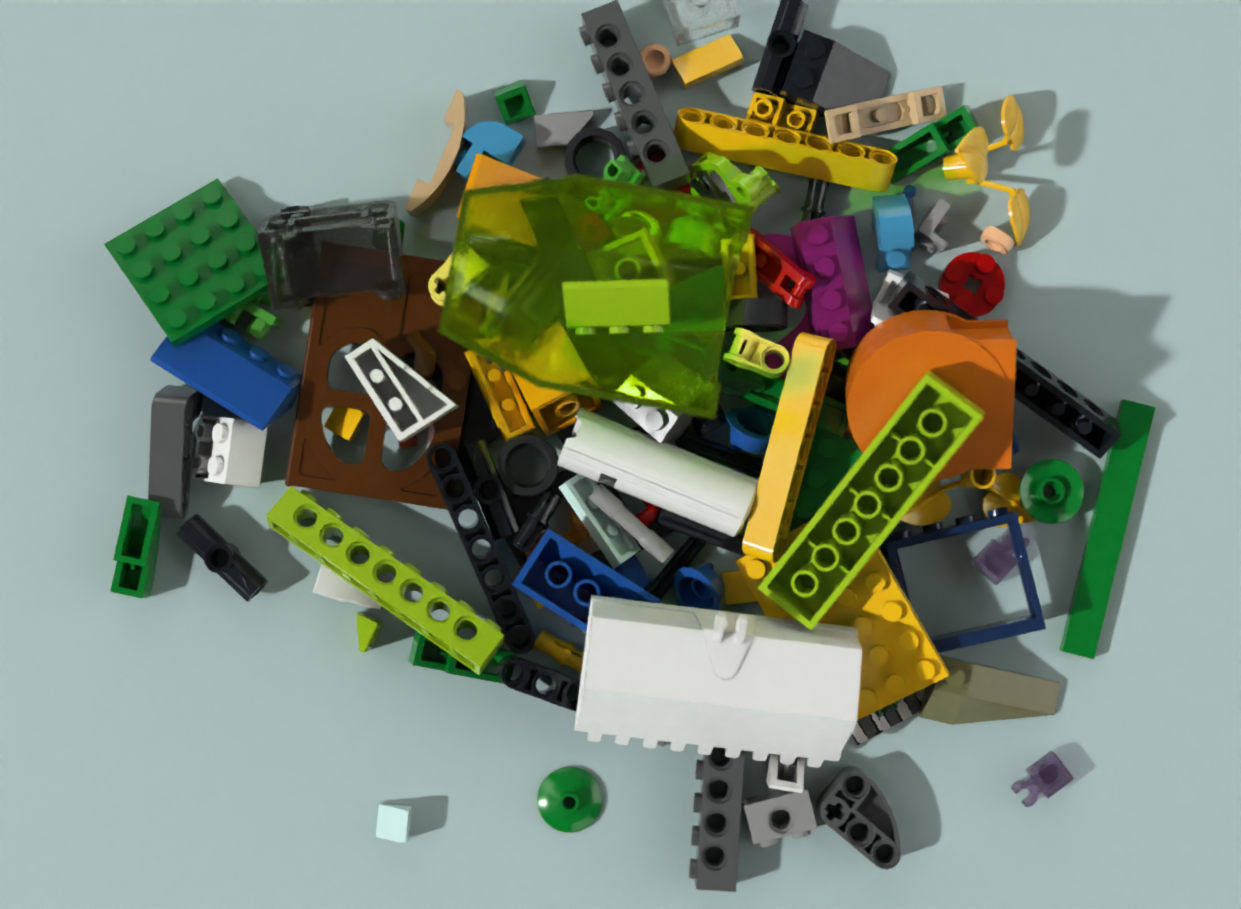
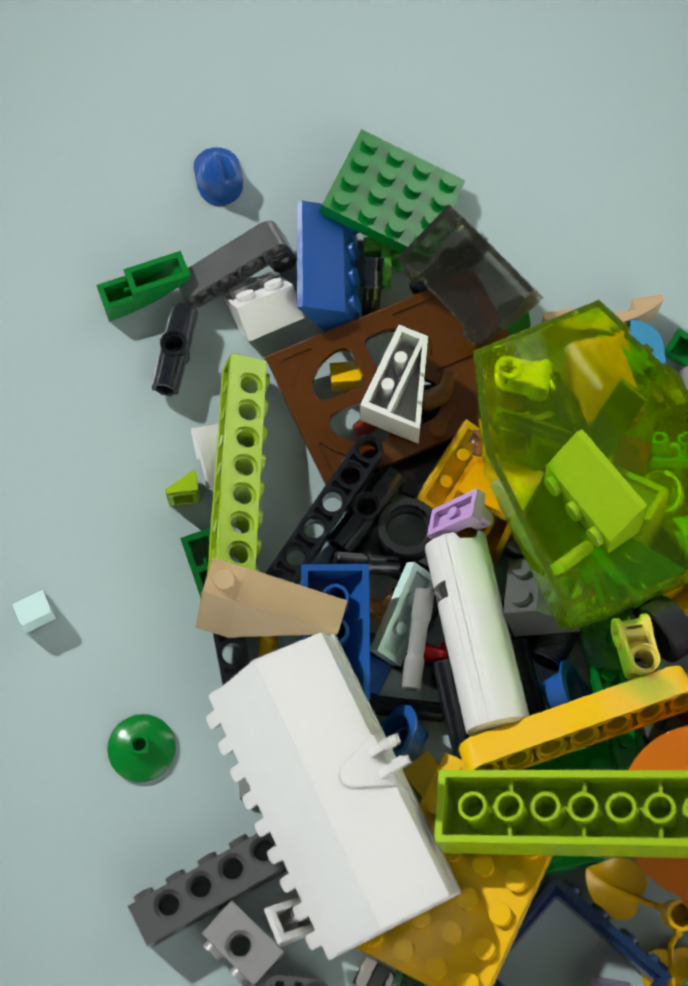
camera: 55 degrees right, 20 degrees down
none -> blue piece [194,147,243,205]
none -> tan wedge [195,558,348,638]
none -> black axle [361,256,385,316]
none -> lavender hinge [427,488,493,540]
none -> lime bar [550,541,594,577]

